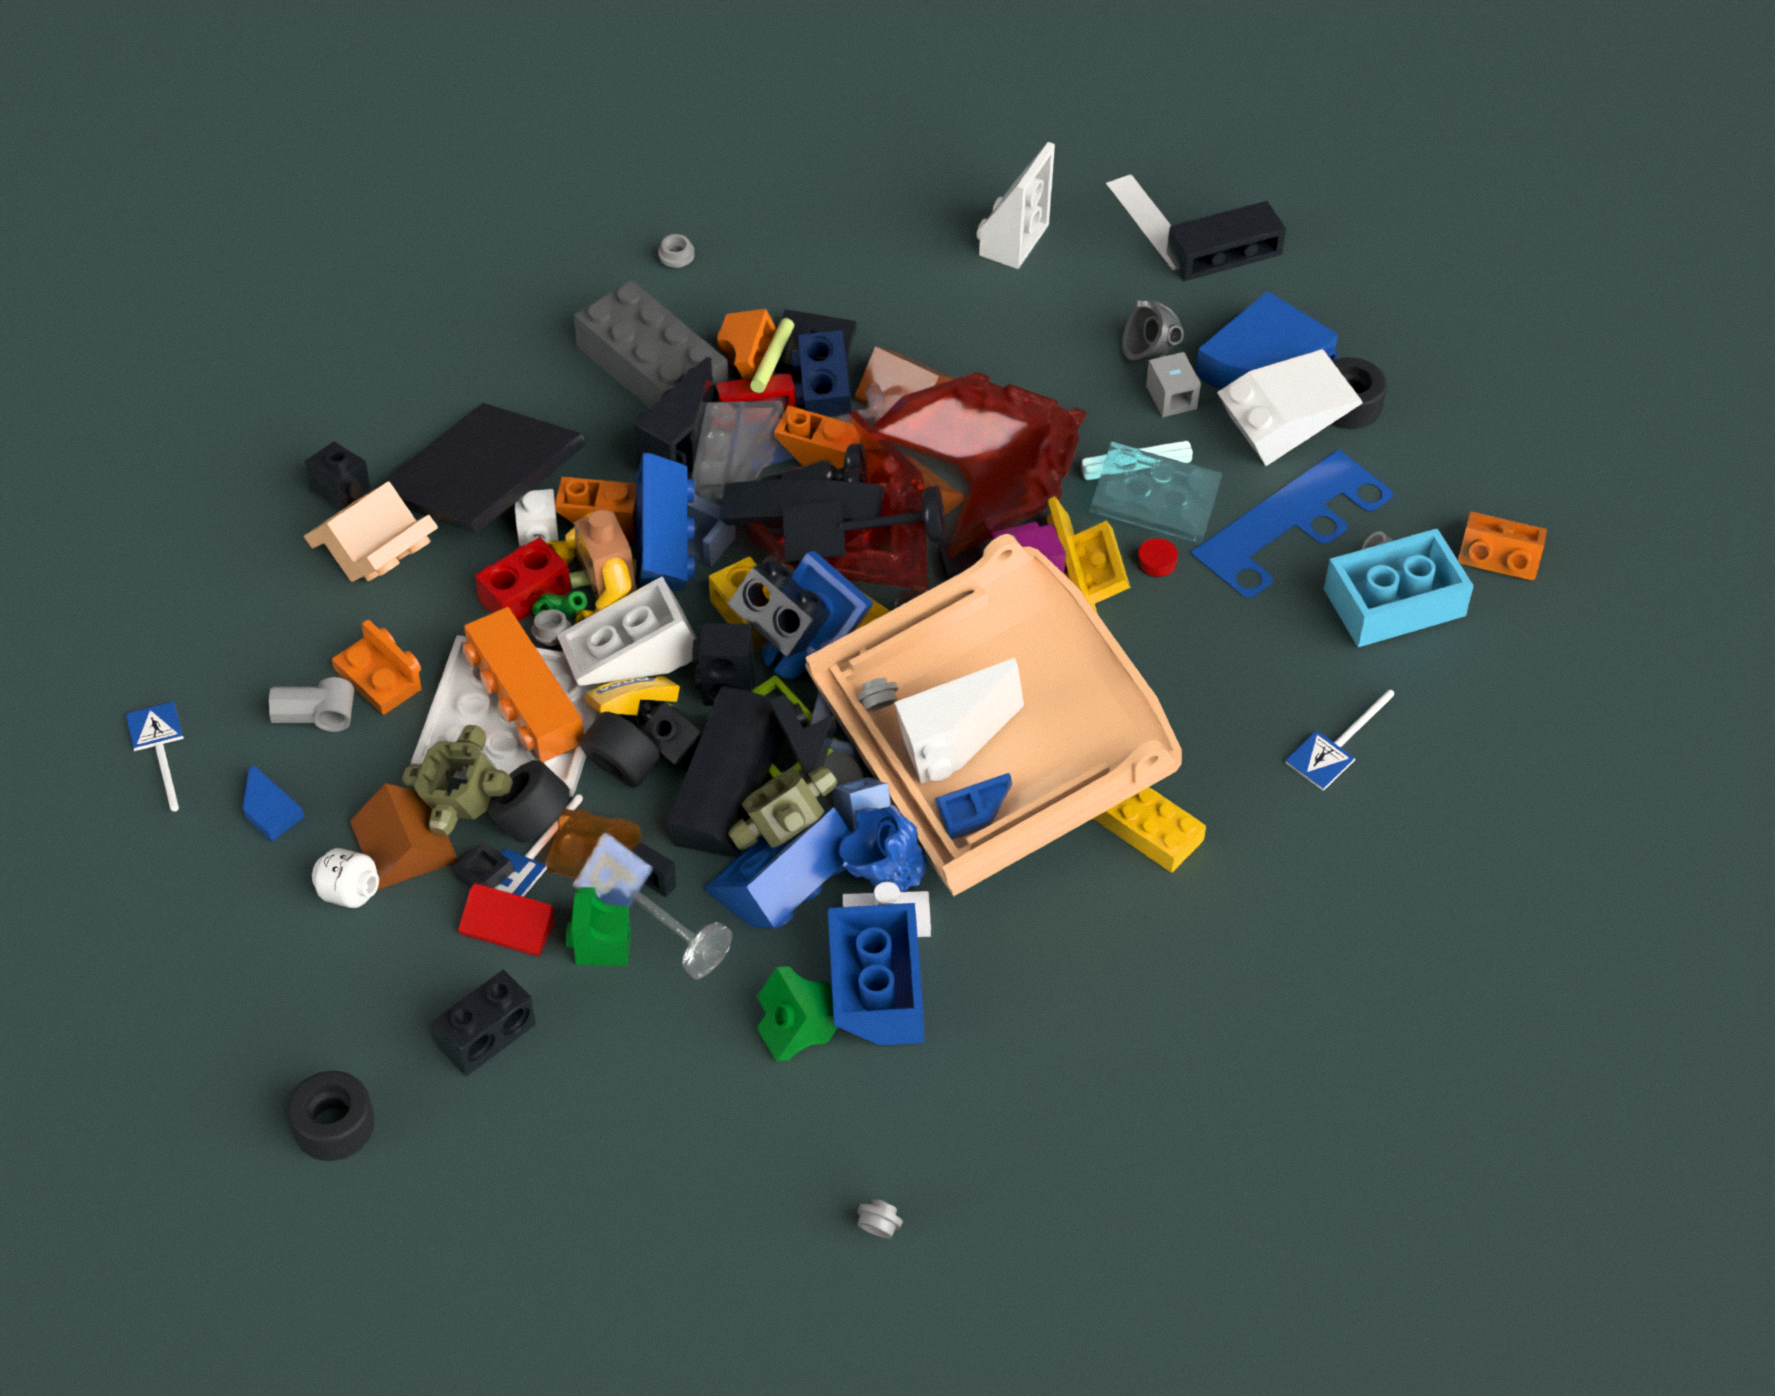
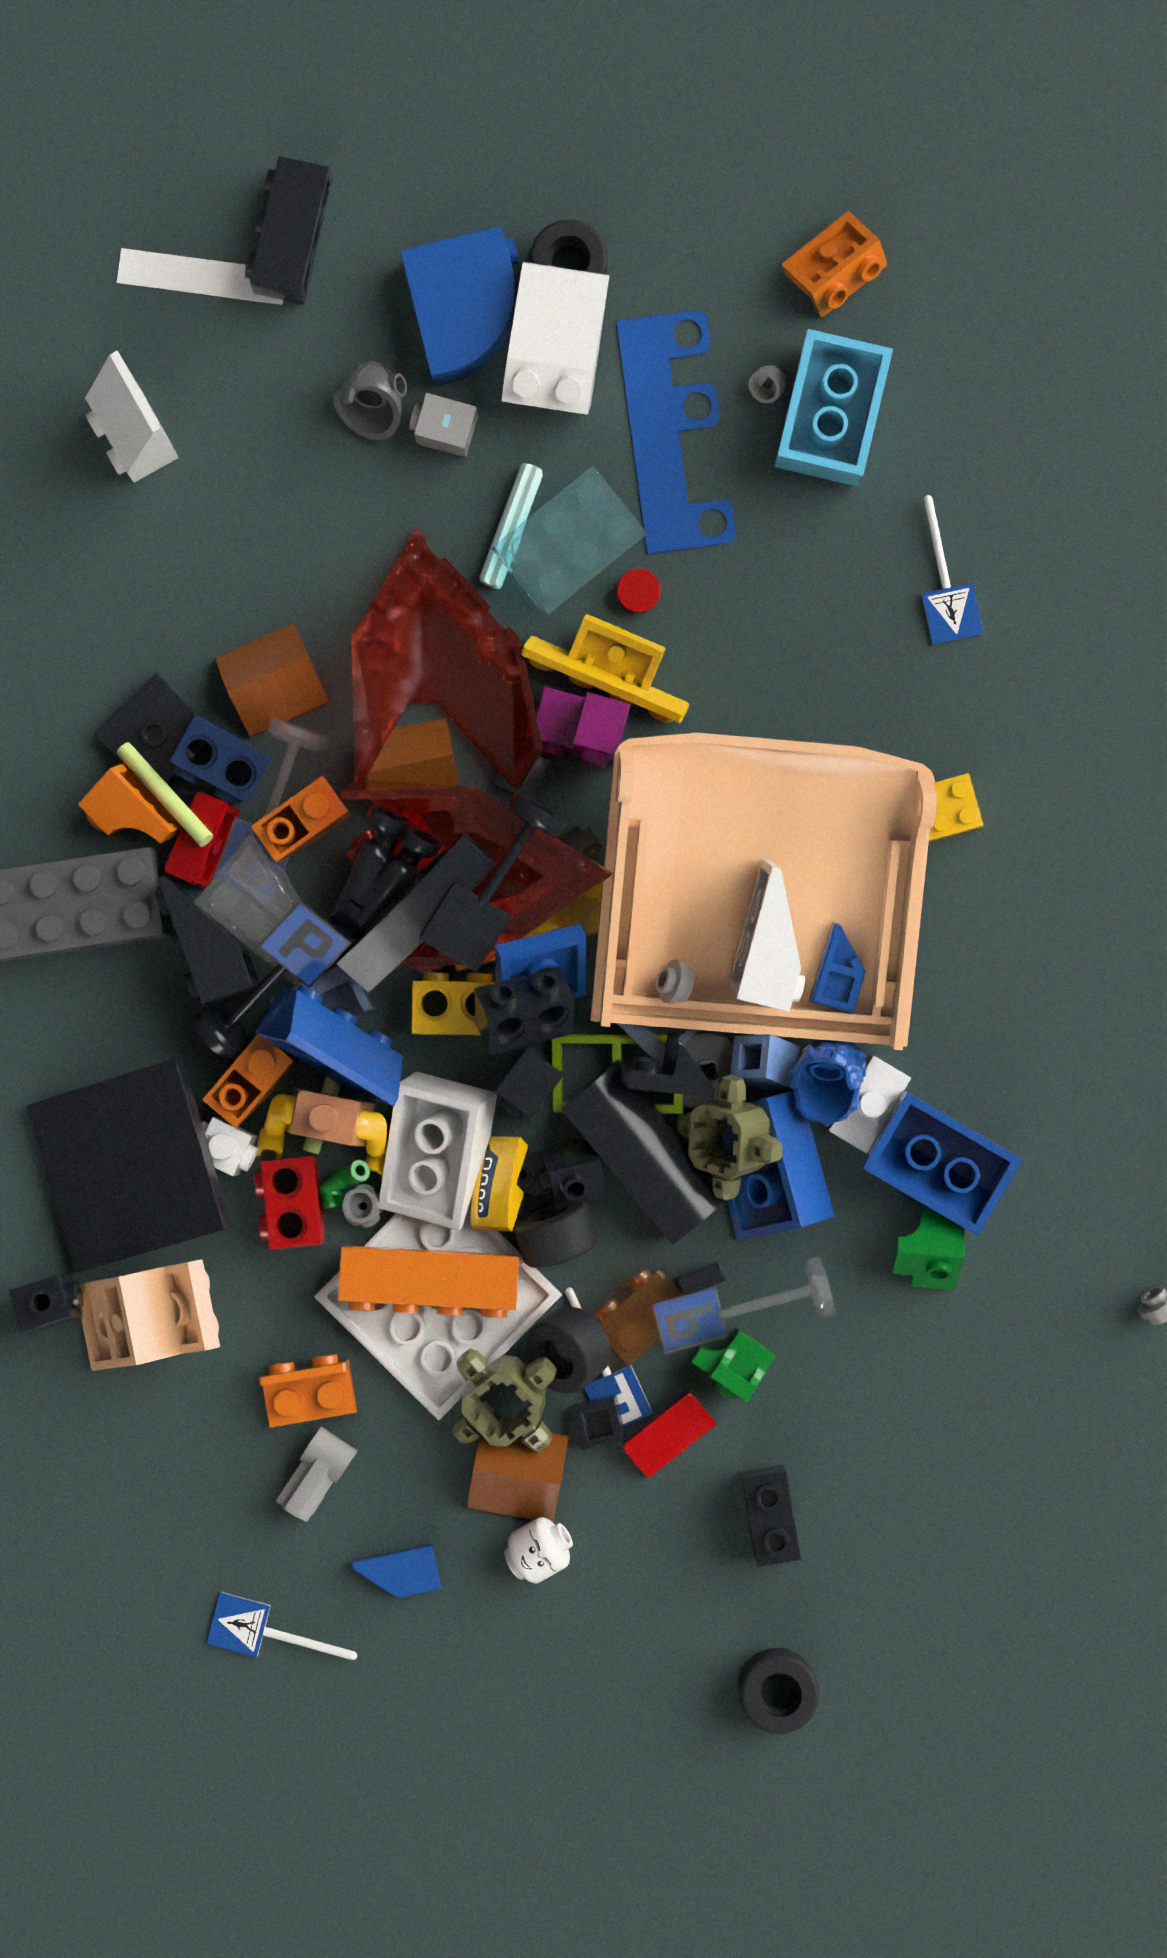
camera: 55 degrees left, 35 degrees up
none -> black piece [193,899,352,1060]

